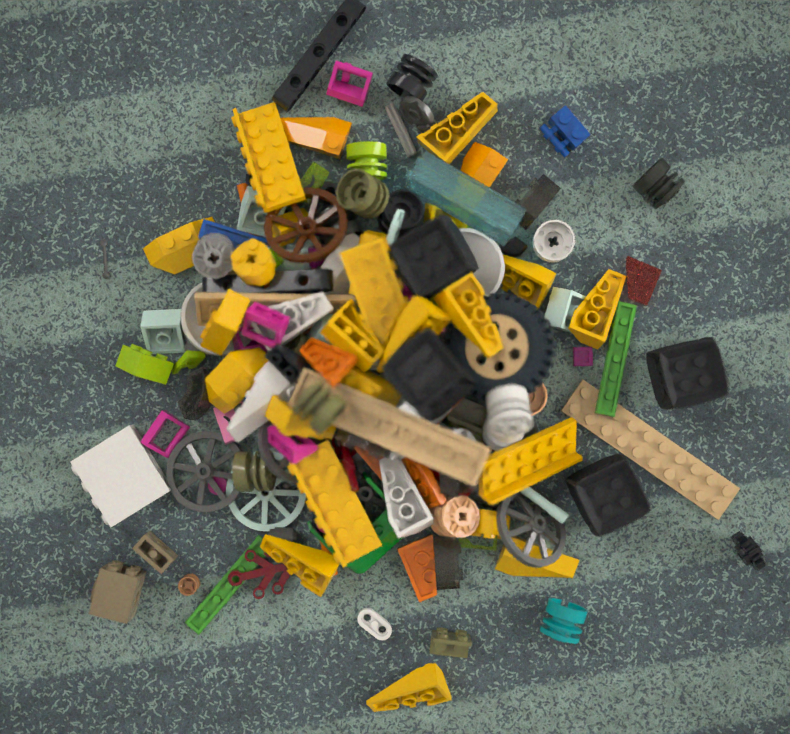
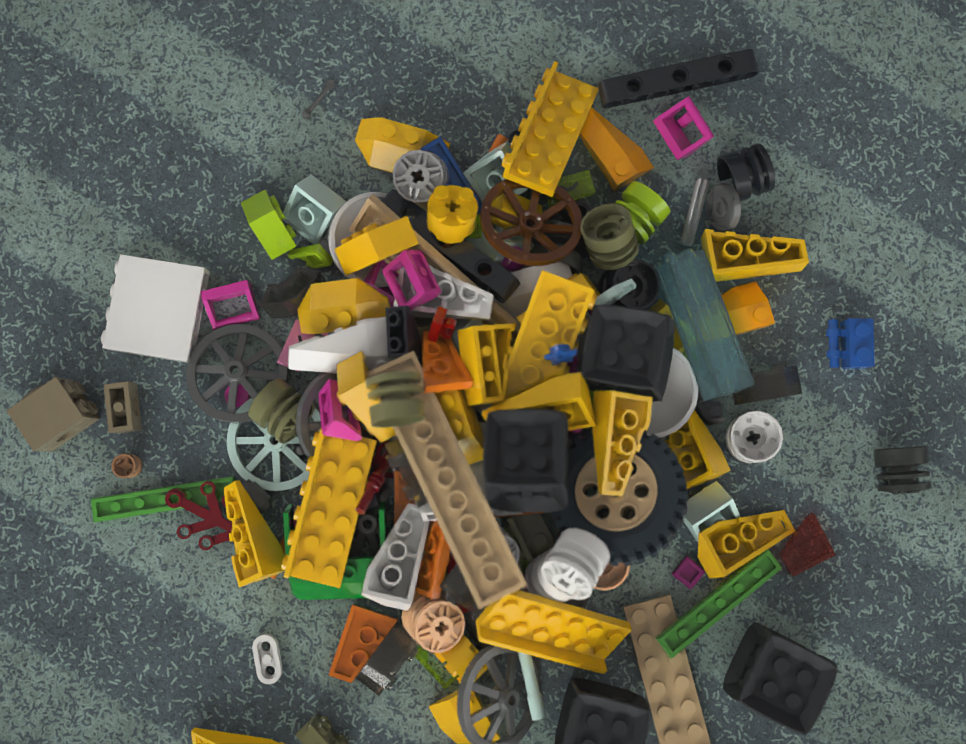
camera: 40 degrees right, 5 degrees down
none -> red tile [427,306,457,343]
none -> blue plate [544,344,577,365]

